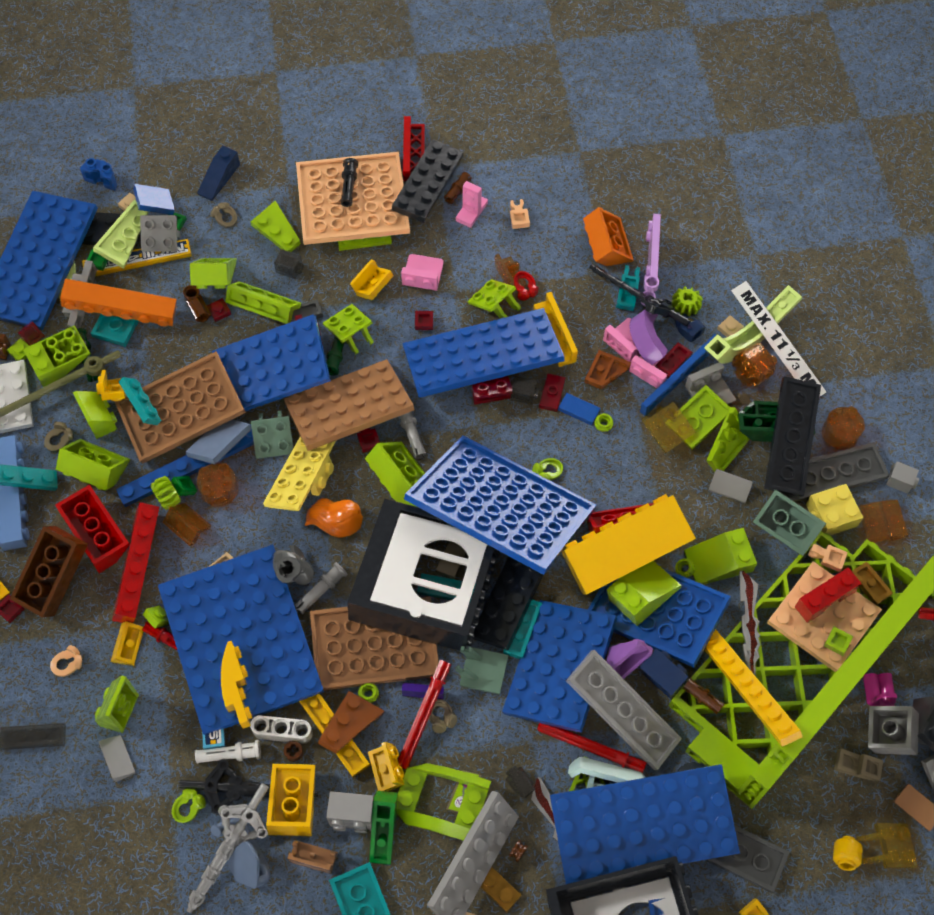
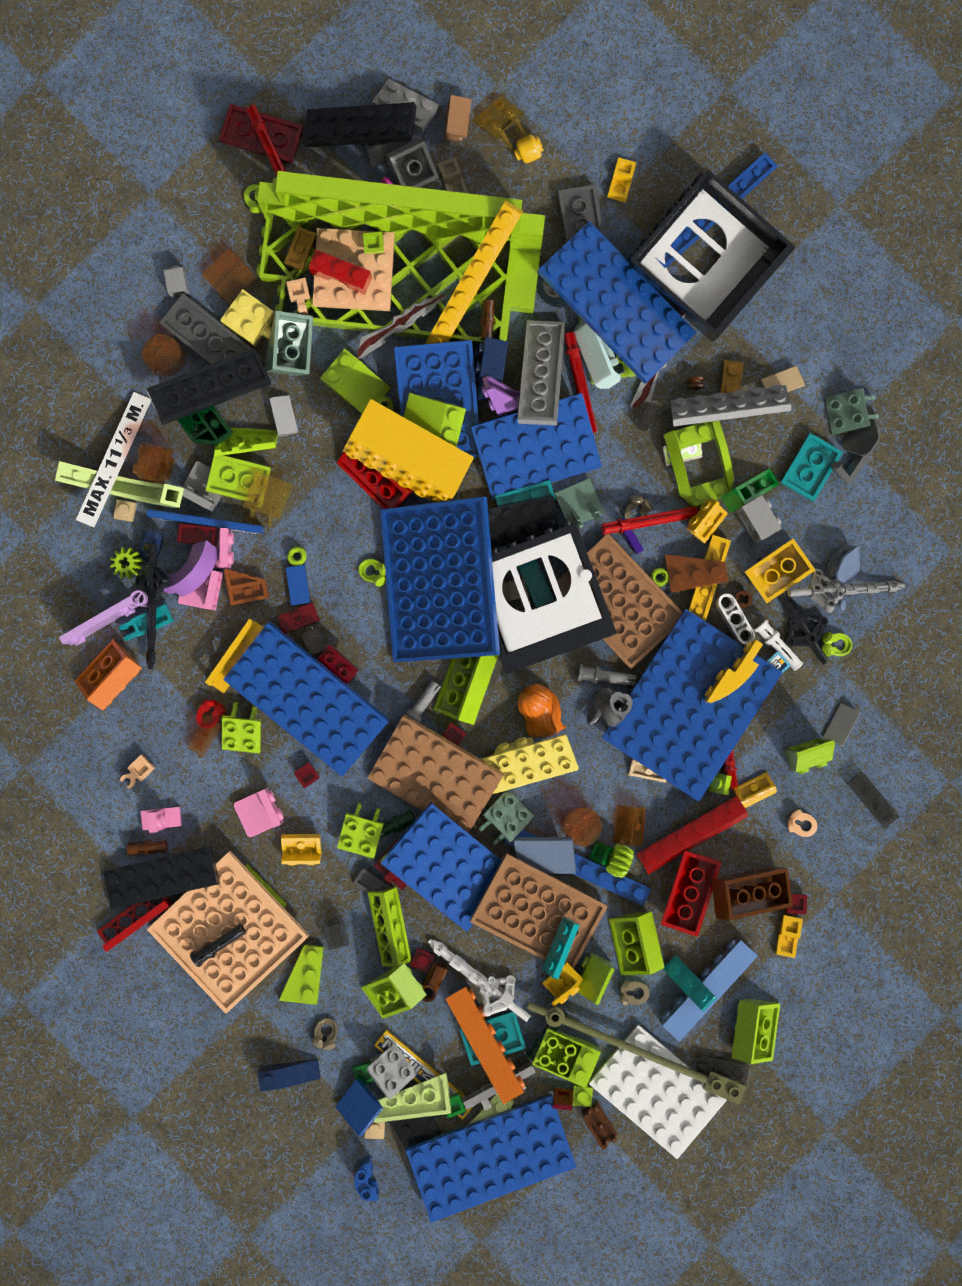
camera: 120 degrees left, 25 degrees up
medium nougat hinge [287,841,338,874] -> none
none -> white bar [428,939,531,1022]

